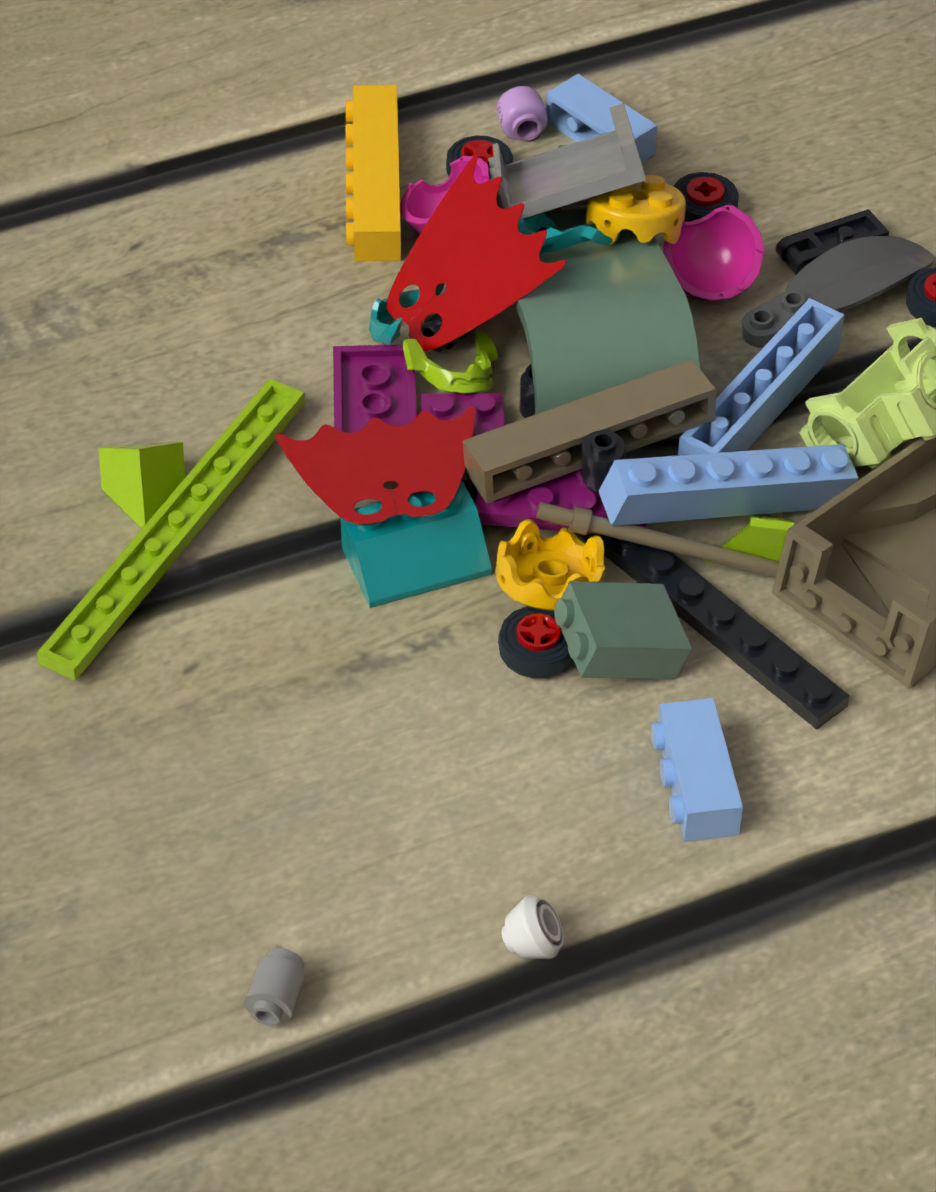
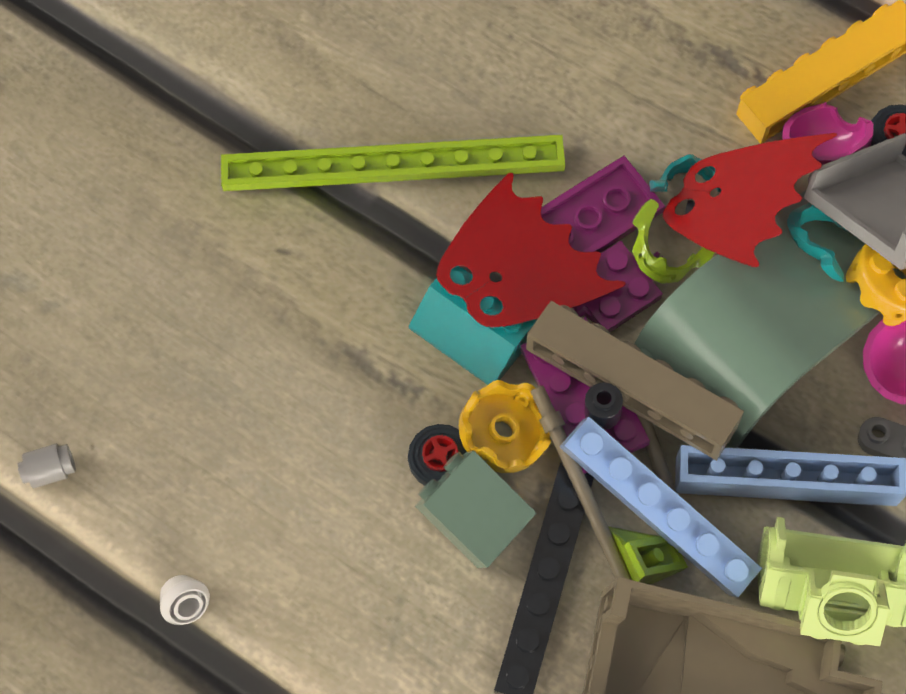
camera: 60 degrees right, 20 degrees up
lime slope [98,441,186,529] -> none
light blue brick [651,698,743,842] -> none

